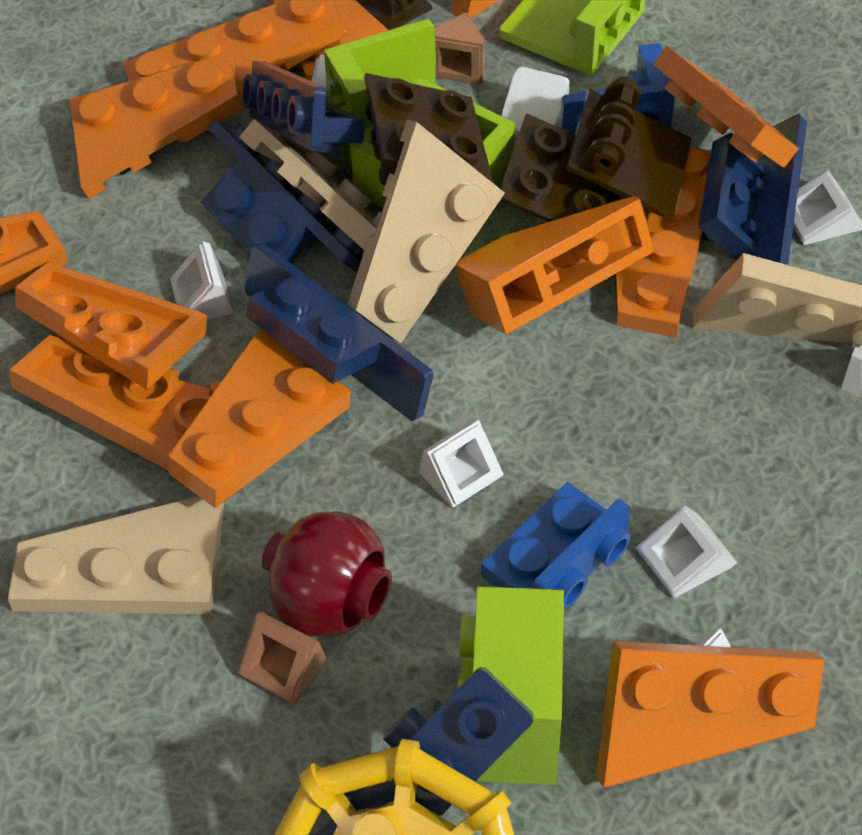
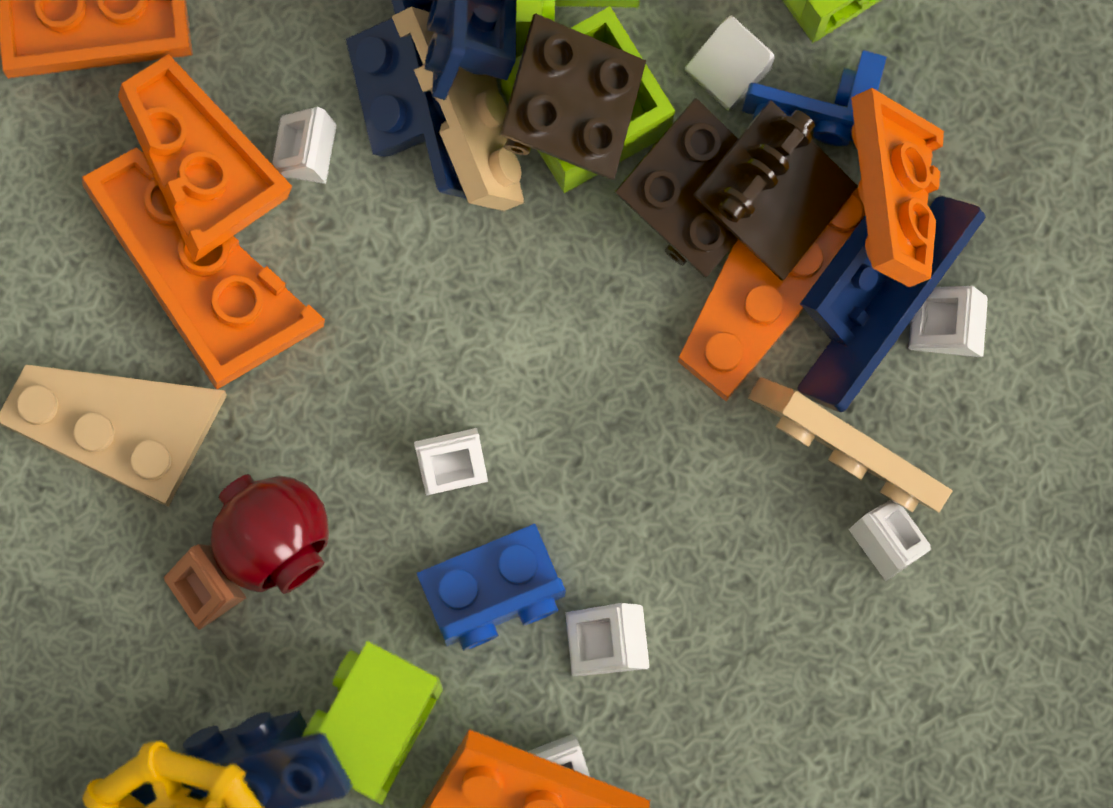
camera: 20 degrees right, 25 degrees up
orange wing [168,329,351,508] -> none
dark blue bracket [244,243,434,421] -> none
tan wing [347,119,505,343] -> none
orange slope [454,196,655,335] -> none

